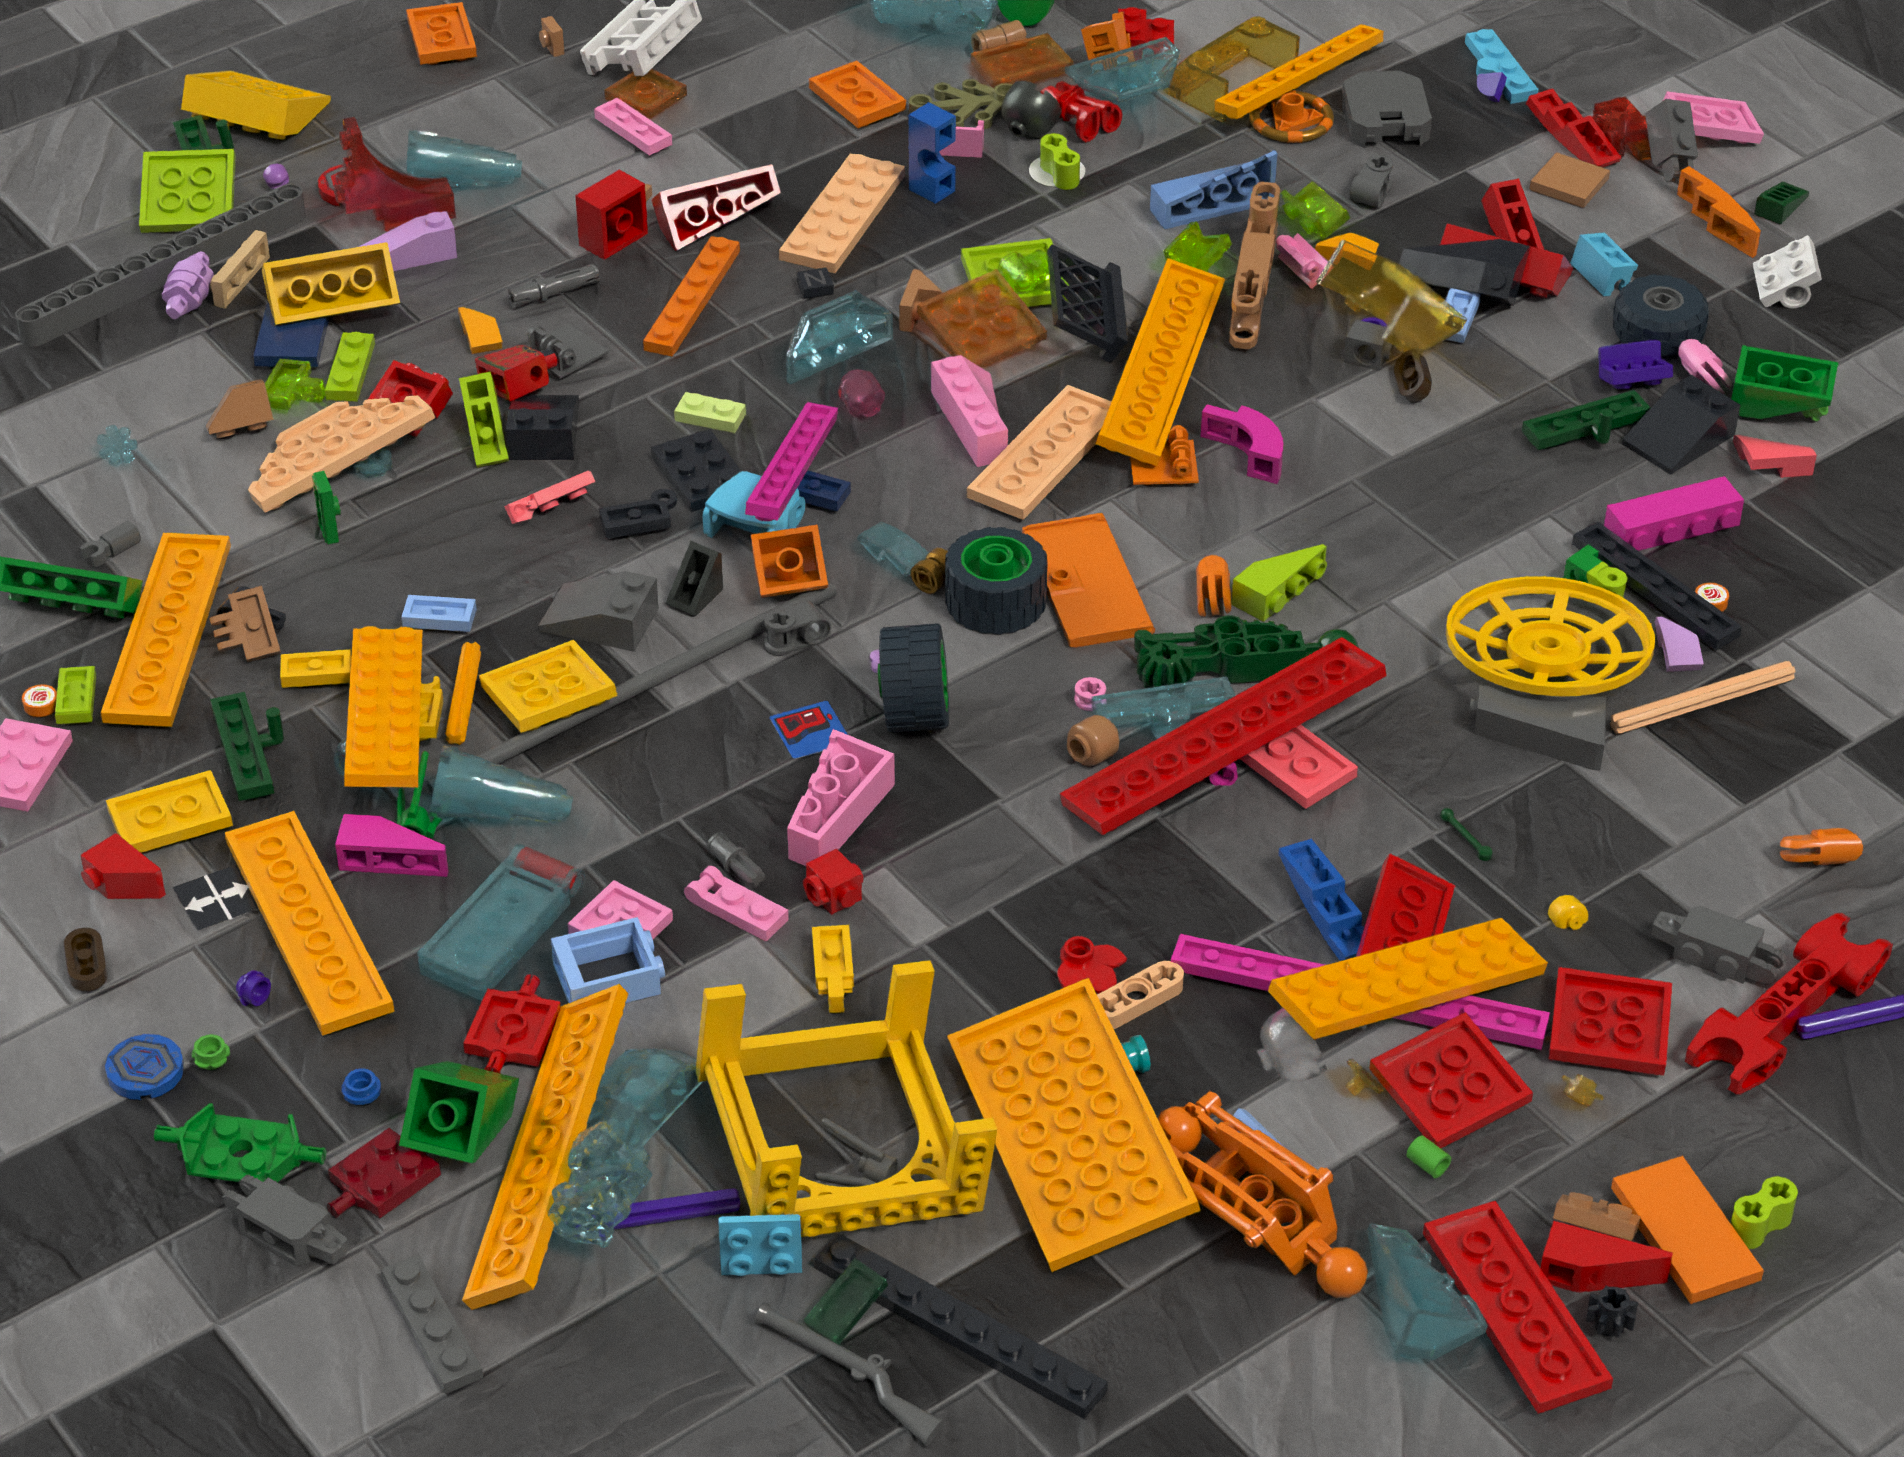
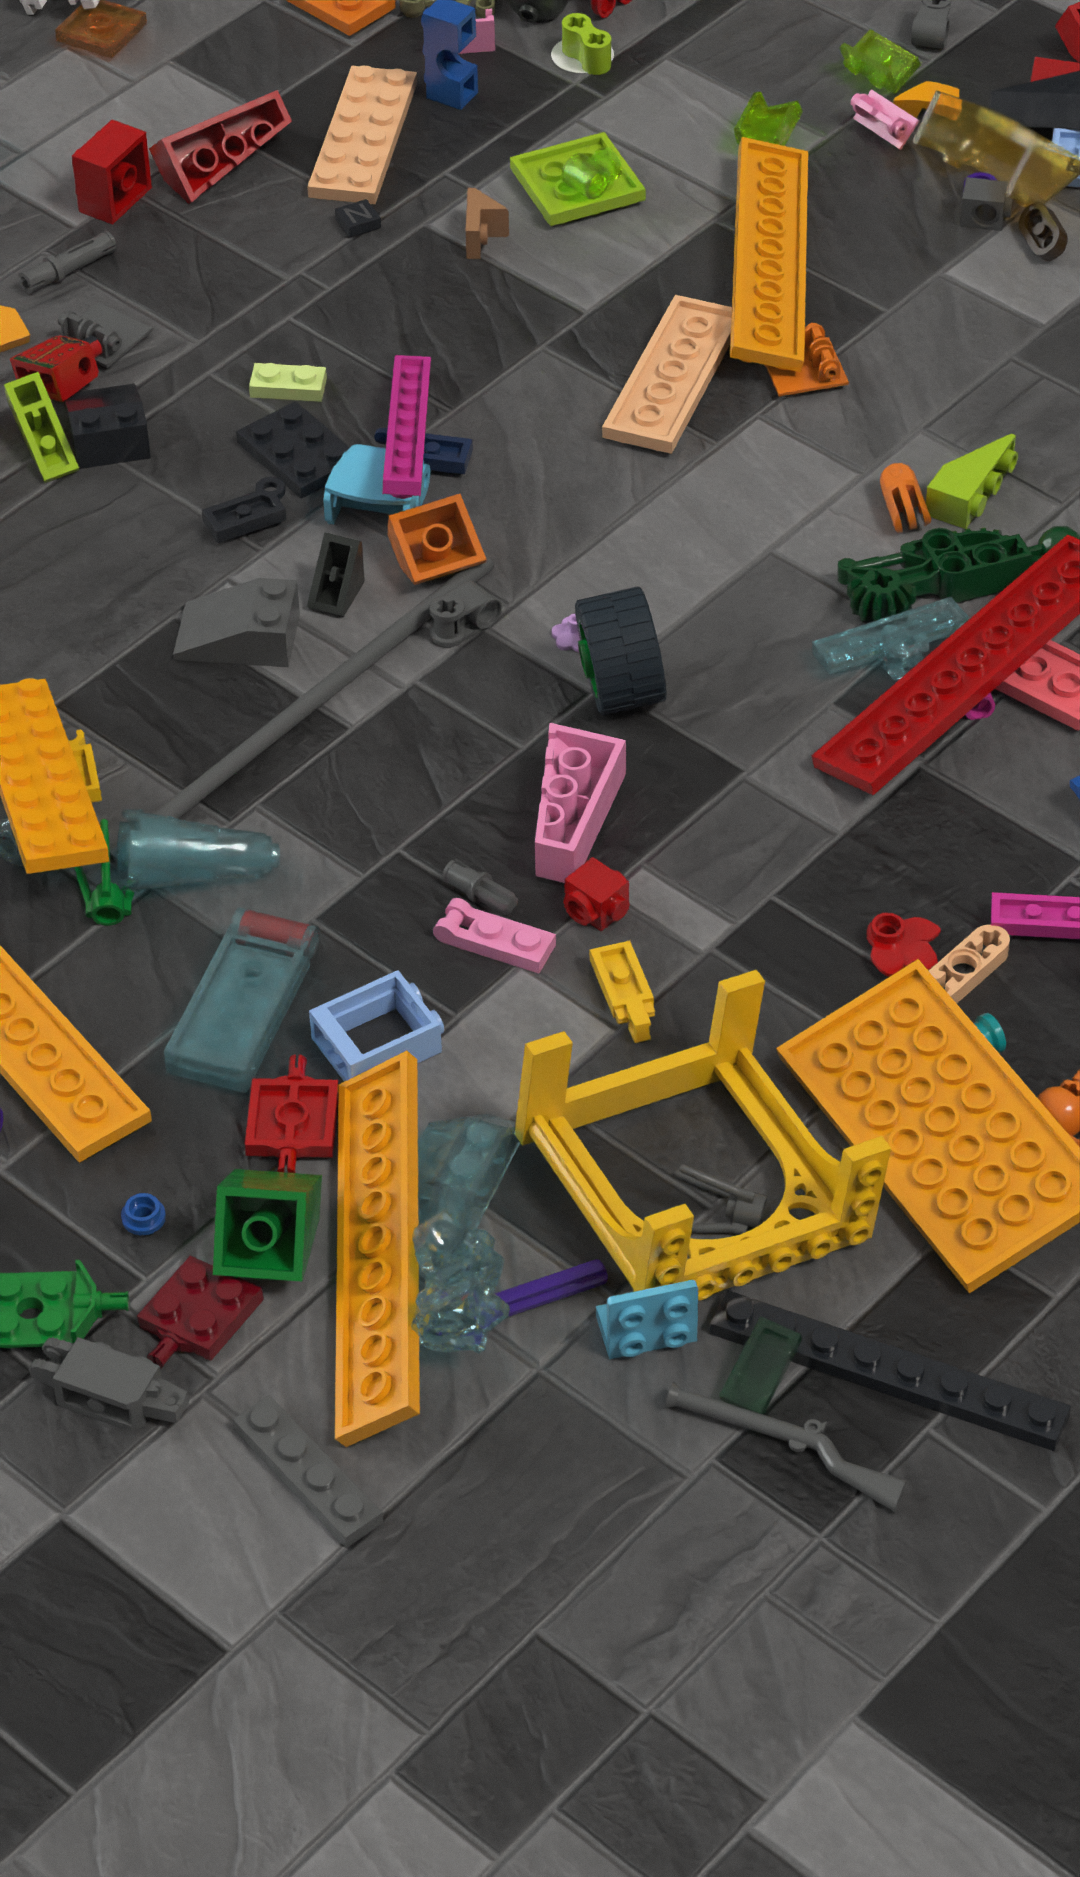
camera: 10 degrees left, 5 degrees up
dark pink slope [335,814,449,877] -> none
light blue plate [401,595,477,632] -> none
light orange axle [445,642,481,745] -> none
yellow plate [479,640,617,733] -> none
coral hinge [504,470,595,525] -> none
bright pink plate [568,880,673,939] -> none
bright pink plate [594,98,672,156] -> none
orange plate [643,236,740,357] -> none
sticker [770,701,848,759] -> none
clear light blue wedge [786,290,893,385] -> none
clear pink head [838,369,885,417] -> none
clear light blue slope [857,522,929,578] -> none
pearl gold wheel [911,548,948,594] -> none
clear orange plate [917,269,1047,368] -> none
bright pink wedge [931,355,1008,467] -> none
black wheel [945,527,1048,634] -> none
orange door [1022,513,1155,647] -> none
black fence [1047,244,1128,363] -> none
medium nougat head [1067,715,1120,767] -> none
bright pink bush [1074,677,1106,711] -> none
medium blue wedge [1150,150,1277,229] -> none
dark pink arch [1201,404,1284,484] -> none
medium nougat piece [1229,182,1280,349] -> none

